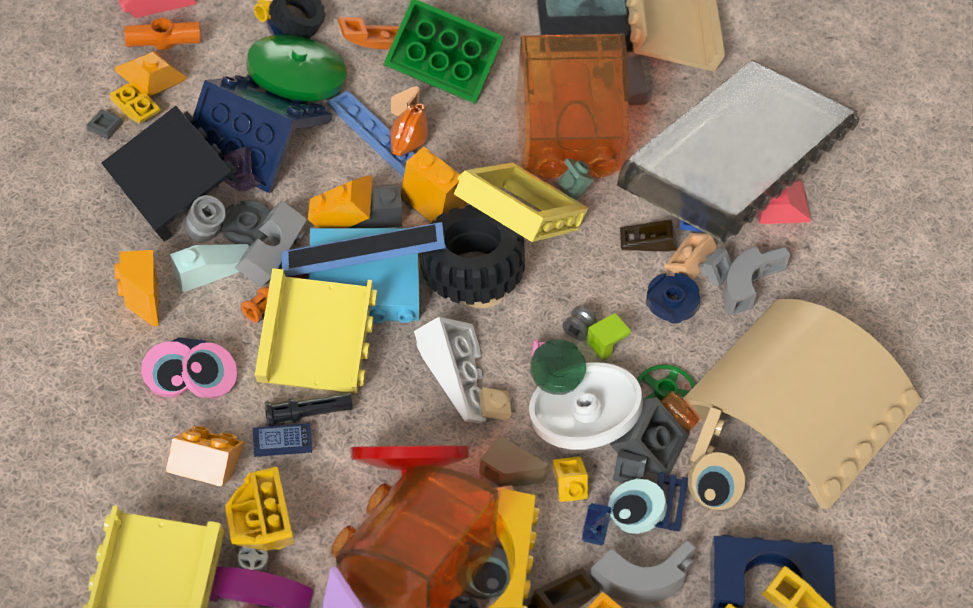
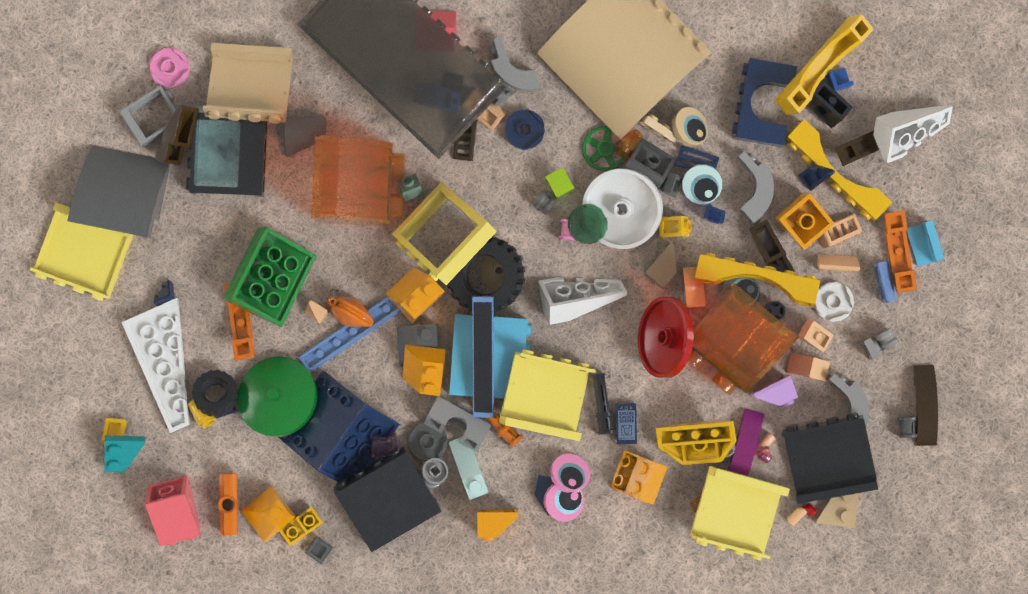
camera: 80 degrees left, 35 degrees up
tan plate [479,387,512,420] -> none

